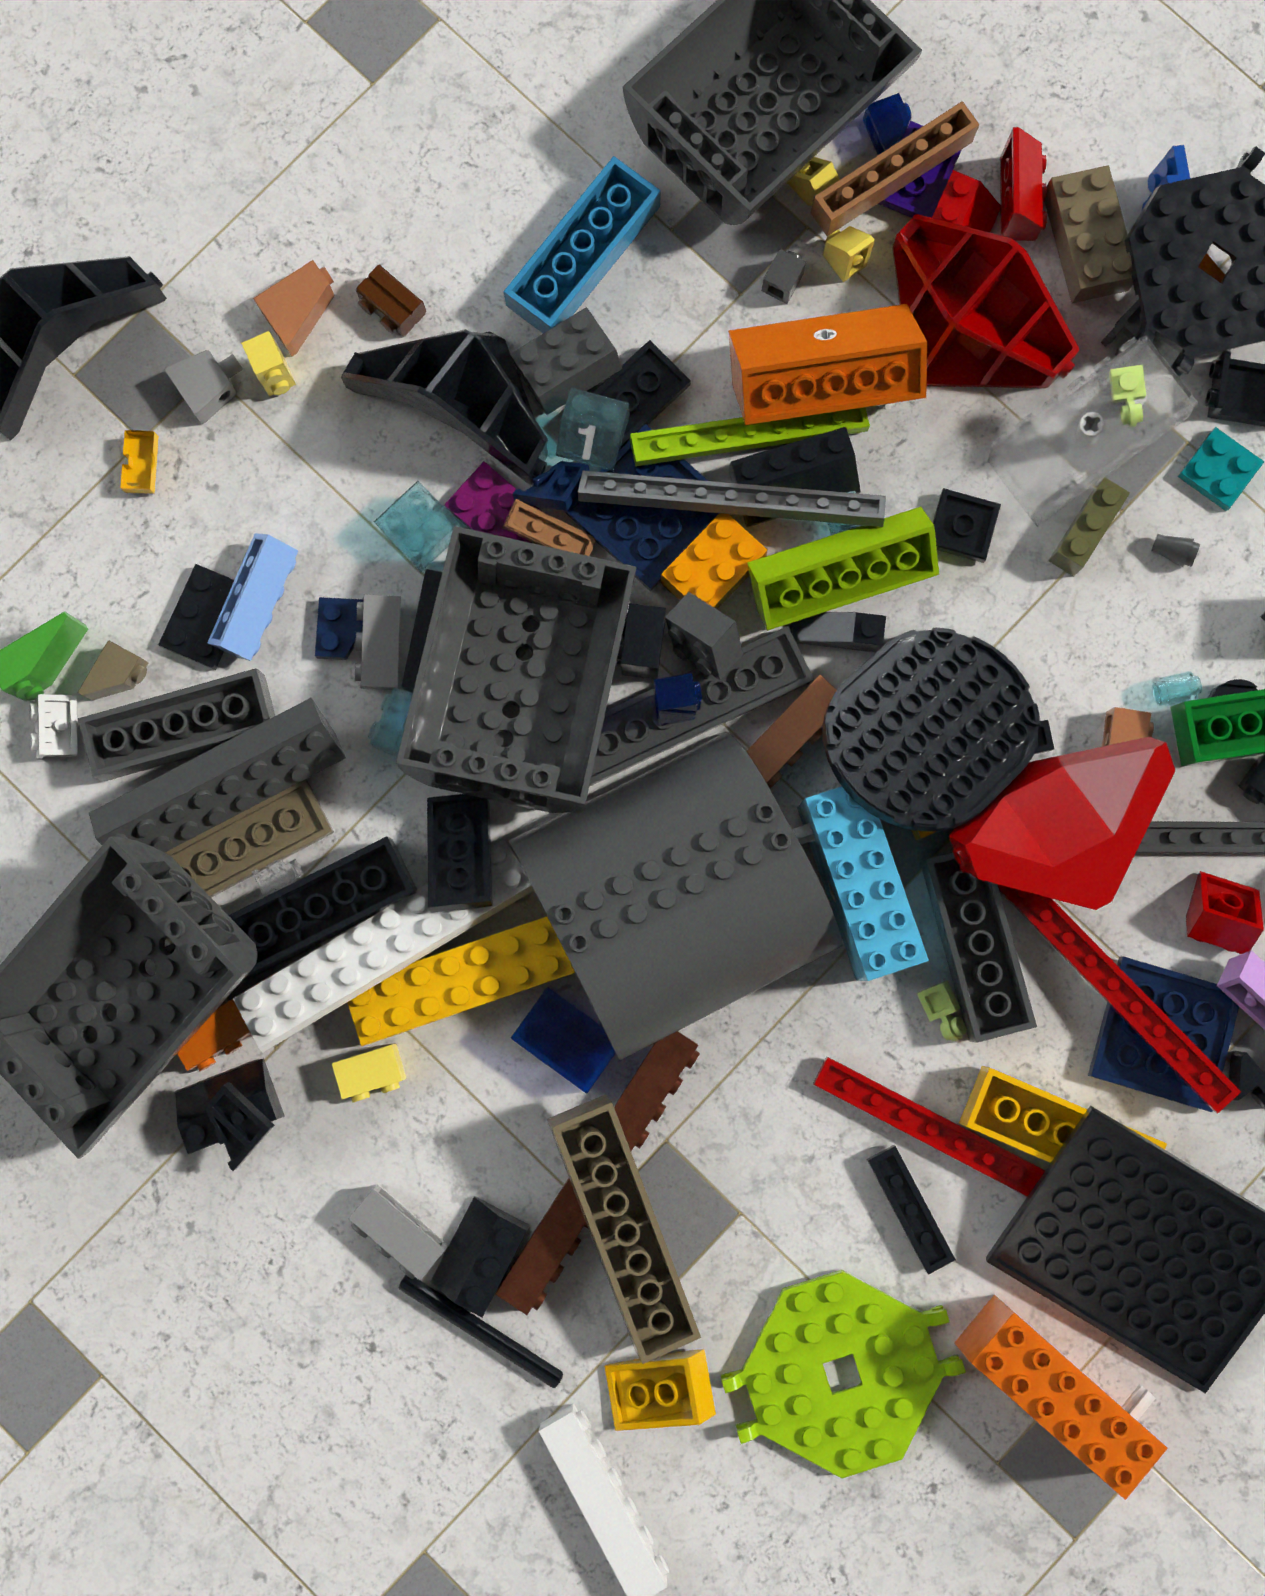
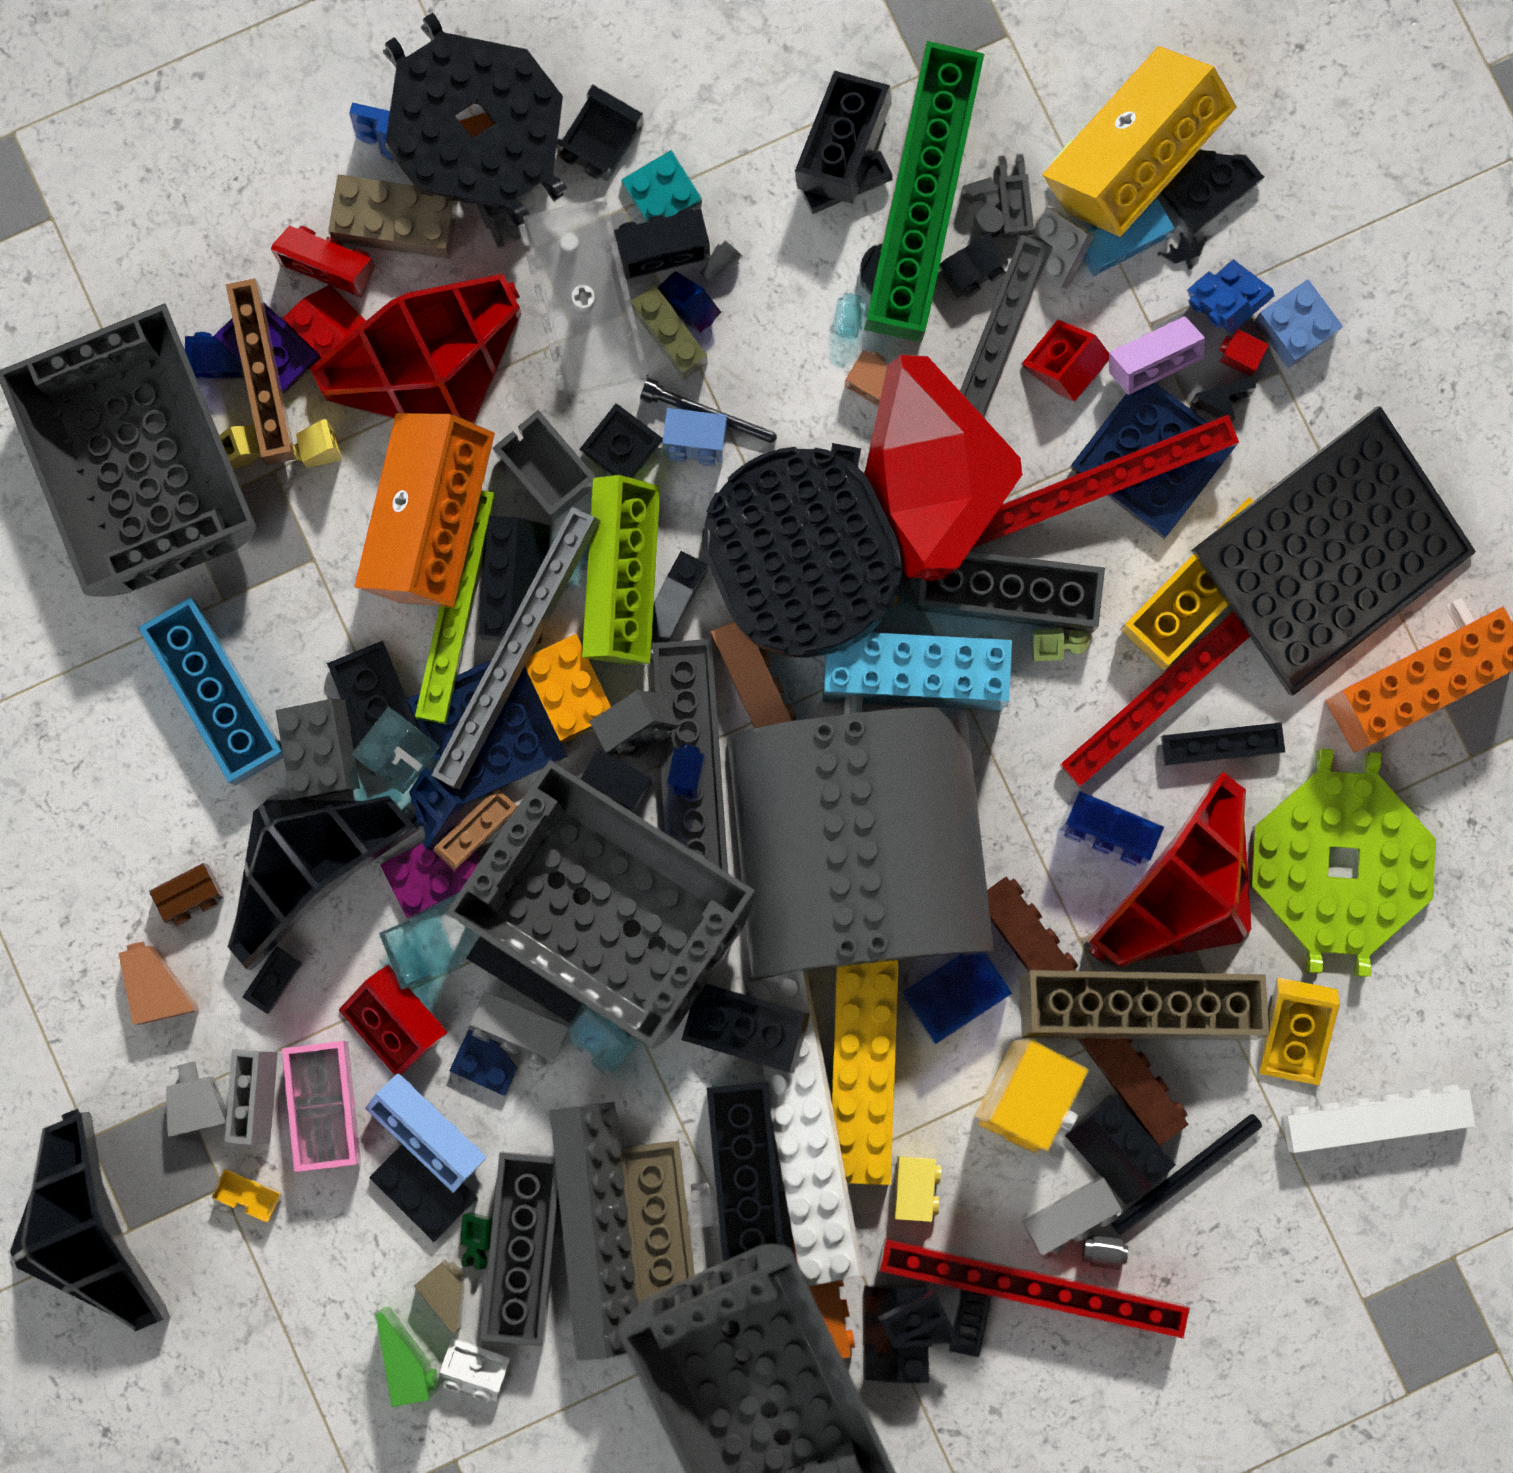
camera: 75 degrees left, 0 degrees up
light yellow brick [241,331,296,396] -> none
dark grey brick [761,249,806,304] -> none
yellowish green plate [1109,364,1146,427] -> none
none -> light grey brick [224,1049,278,1145]
none -> black plate [242,946,303,1014]
none -> clear brick [282,1041,361,1172]
none -> red slope [339,964,448,1076]
none -> dark green plate [460,1213,493,1270]
none -> dark grey piece [493,410,597,522]
none -> black brick [614,208,710,280]
none -> black piece [640,377,777,443]
none -> clear blue slope [657,271,722,333]
none -> medium blue brick [662,408,727,466]
none -> red brick [878,1238,1190,1339]
none -> black slope [949,1290,992,1357]
none -> yellow piece [974,1040,1088,1153]
none -> clear blue brick [1059,791,1164,867]
none -> dark grey brick [1082,1235,1128,1270]
none -> red panel [1085,772,1252,967]

